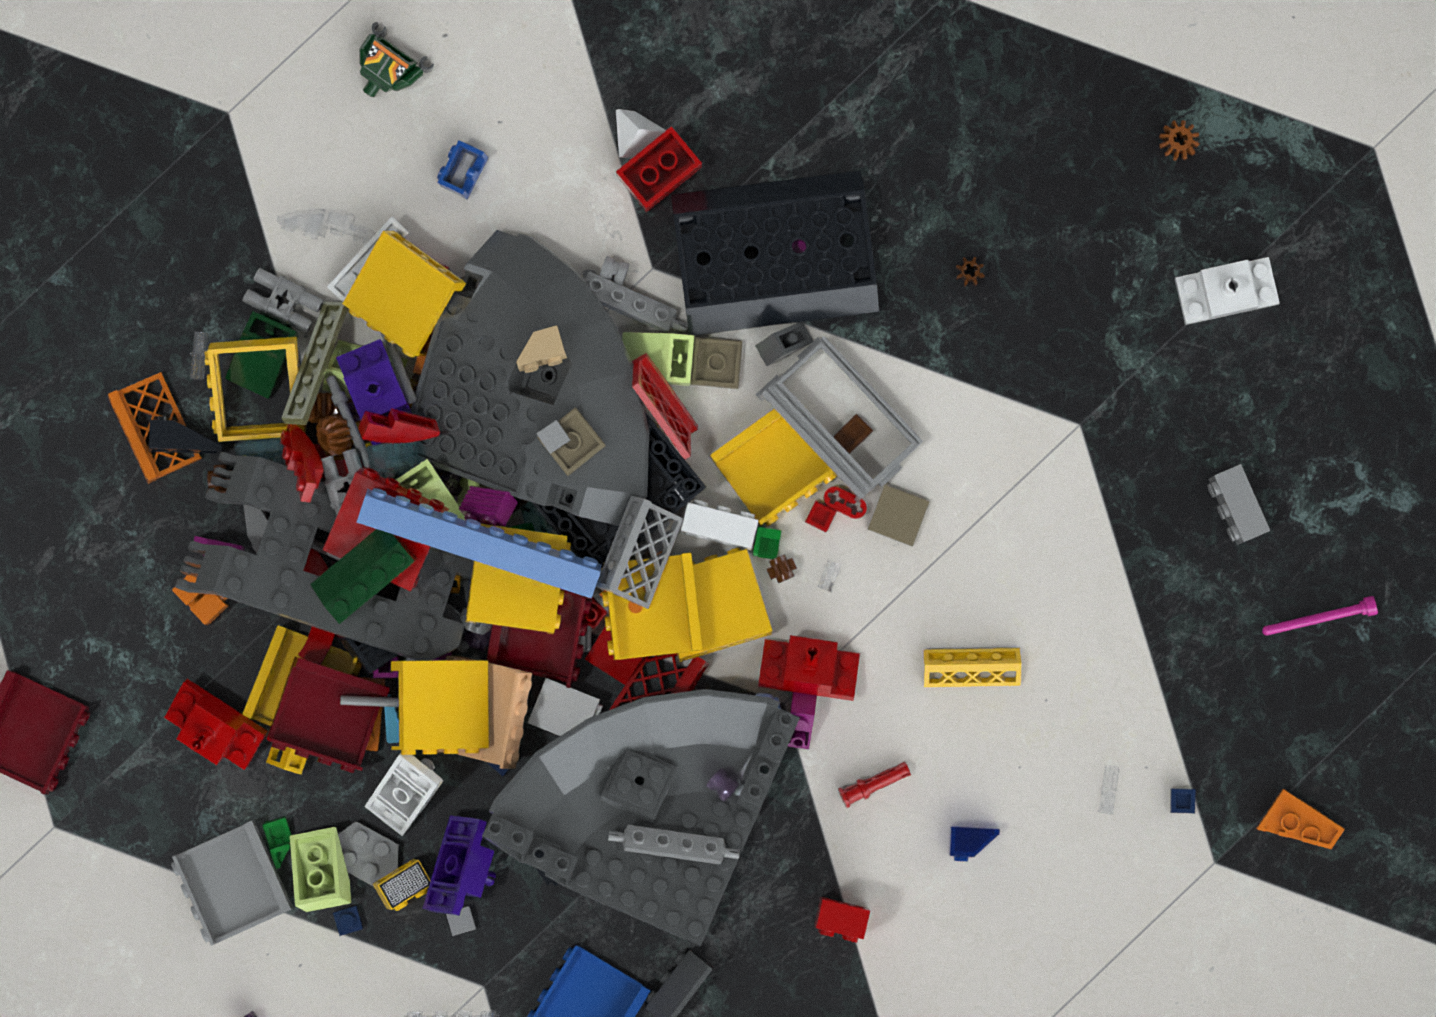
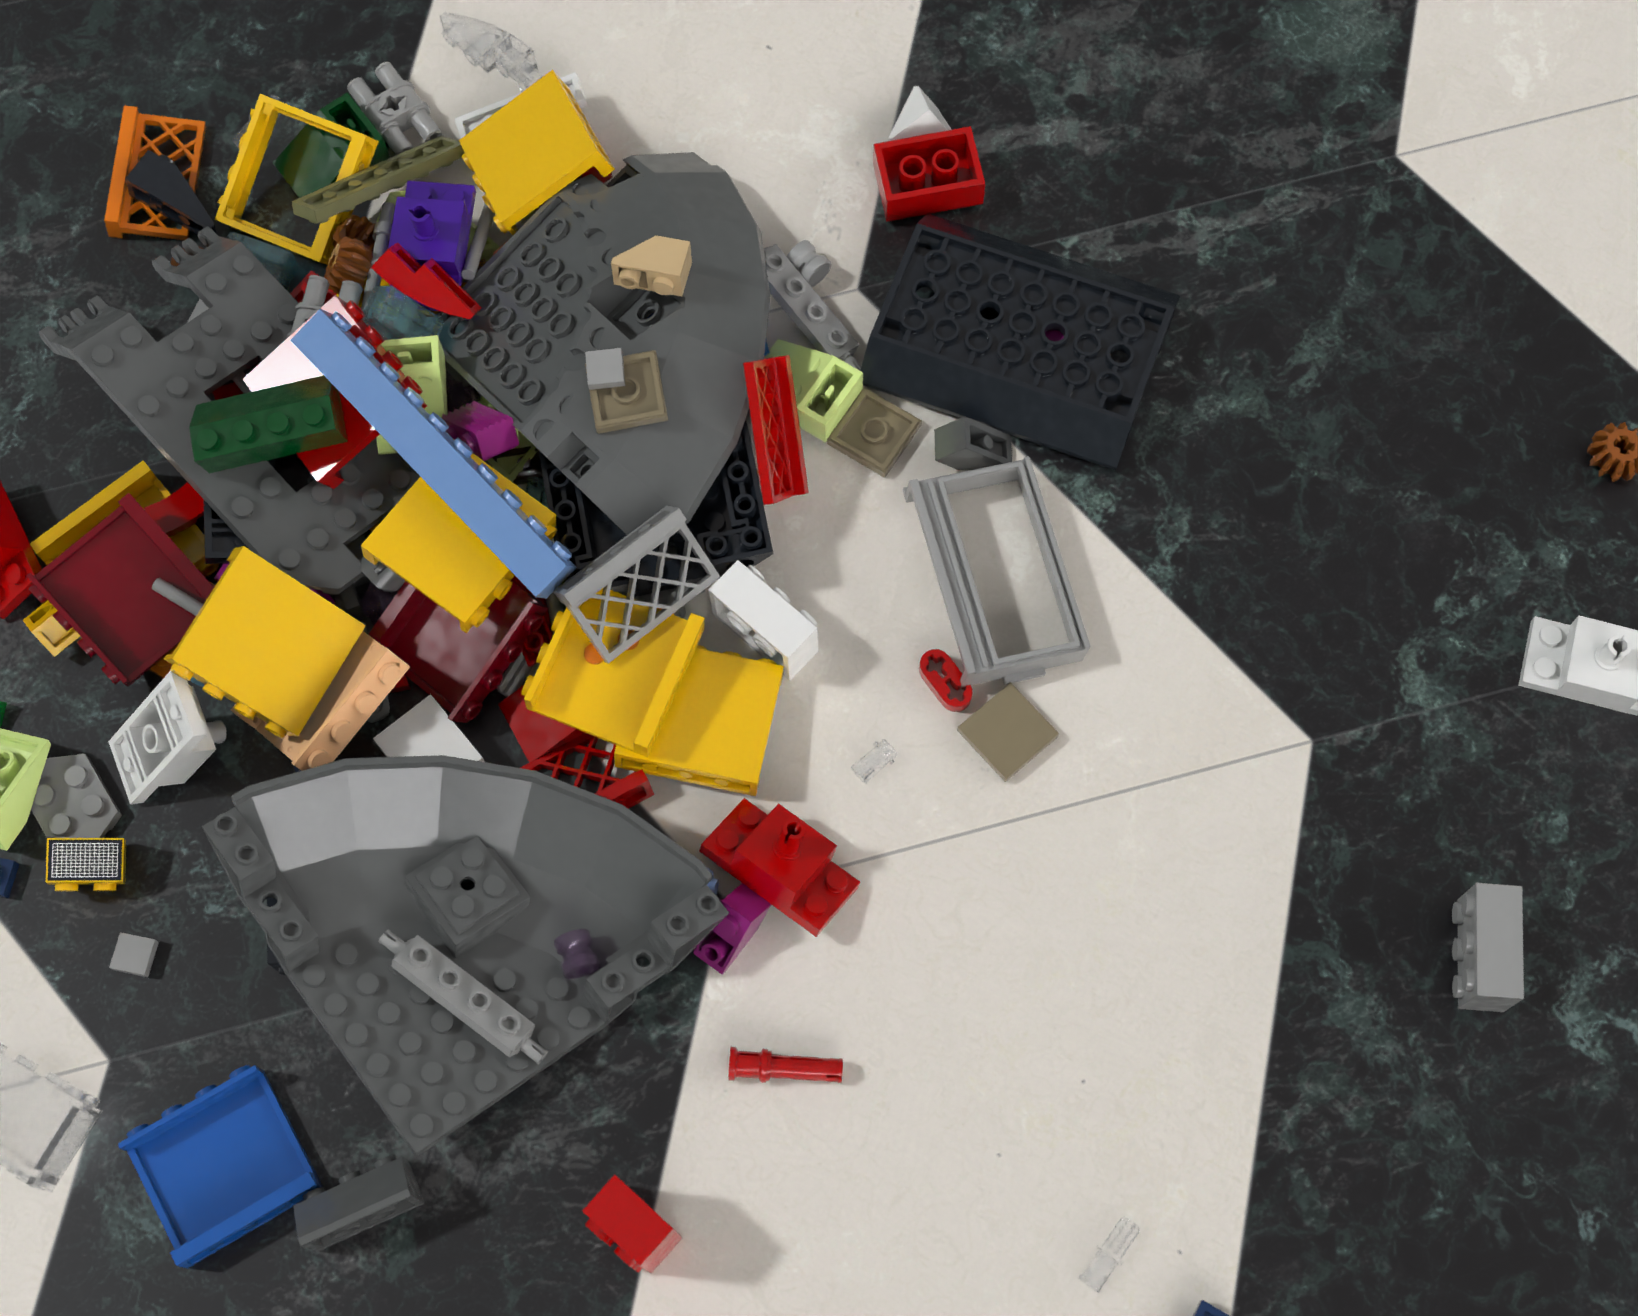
camera: 30 degrees right, 15 degrees down
orange piece [172,575,229,626] -> none
red slope [280,424,324,503] -> none
dark purple brick [423,815,496,916] -> none
blue window [437,140,488,200] -> none
yellow panel [710,409,837,527] -> none
green panel [753,527,782,560] -> none
reddish brown gear [767,554,797,584] -> none
red tile [805,500,837,533] -> none
reddish brown tile [833,414,873,454] -> none
yellow fence [923,648,1022,687] -> none
clear blue slope [948,826,1000,862] -> none
reddish brown gear [955,257,984,286] -> none
dark pink piece [1262,596,1378,636] -> none

